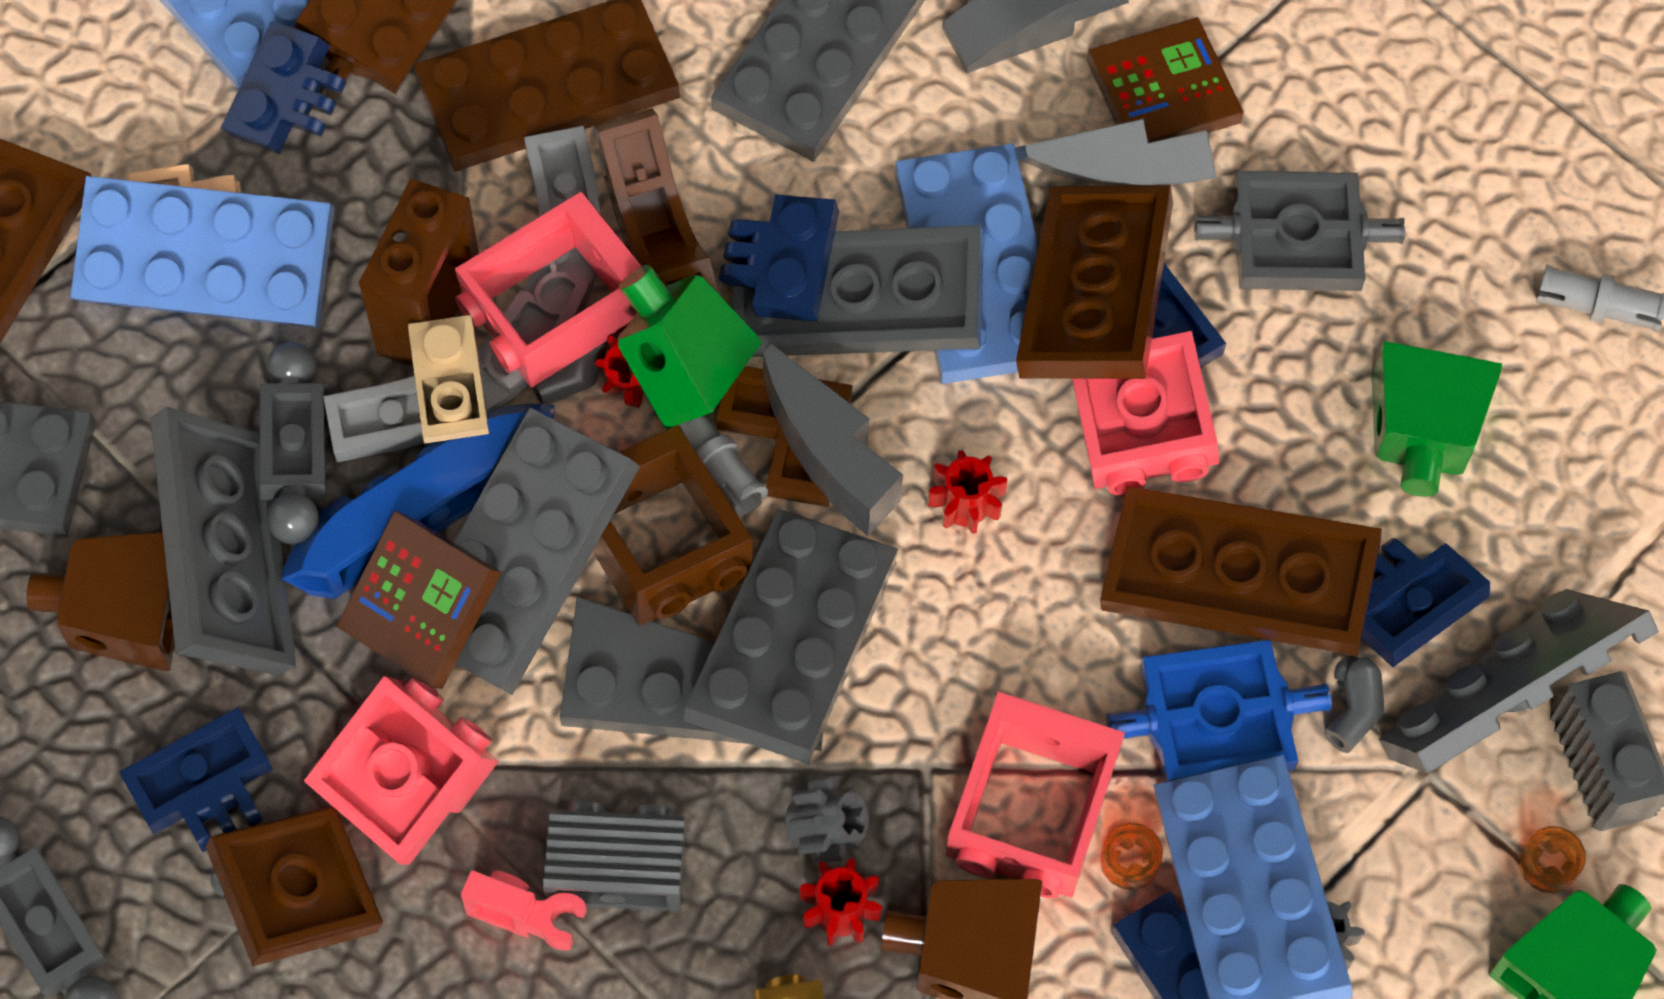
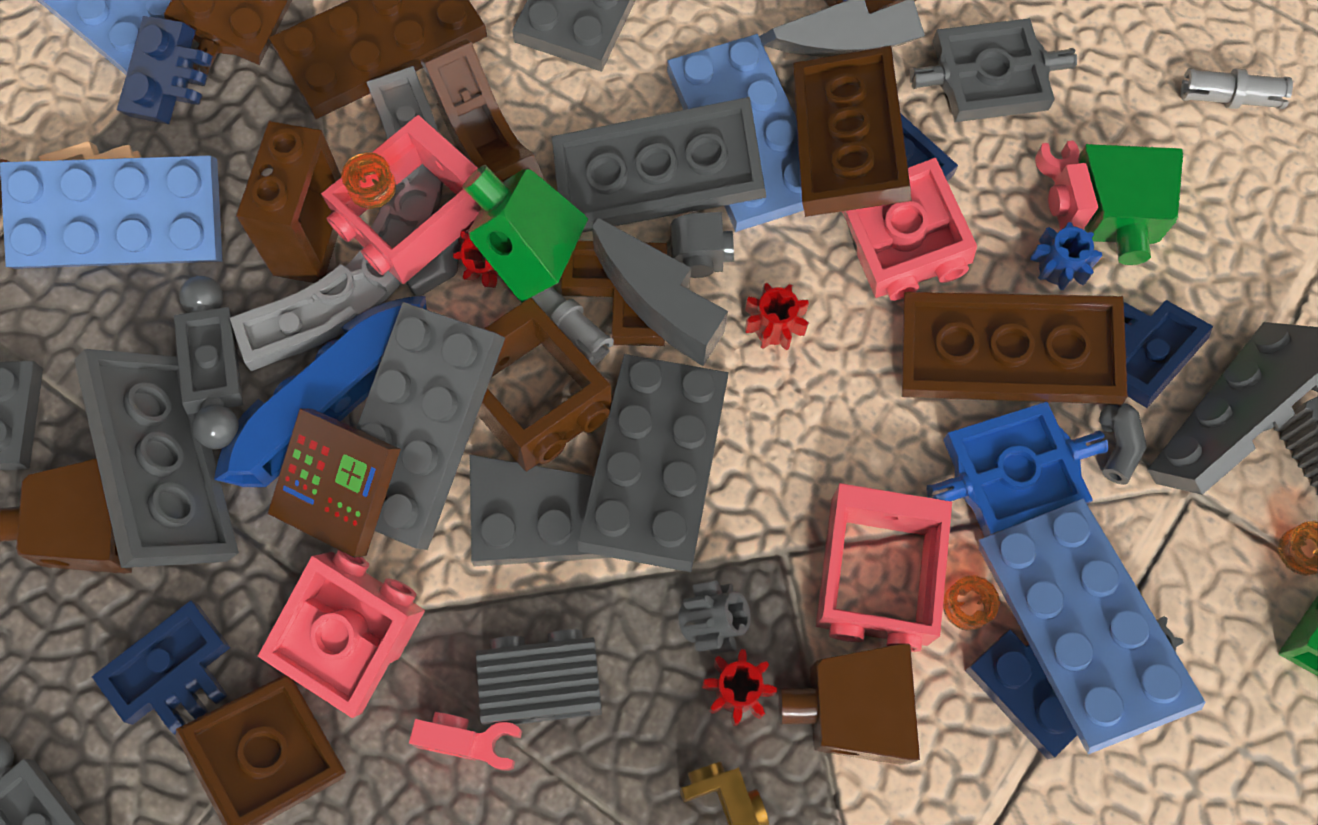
camera: 10 degrees left, 5 degrees up
tan slope [408,315,489,444] -> none
dark blue hinge [718,194,839,322] -> none
none -> clear orange bush [341,152,396,209]
none -> dark grey plate [670,212,734,278]
none -> blue gear [1030,222,1102,290]
none -> coral plate [1035,140,1099,230]

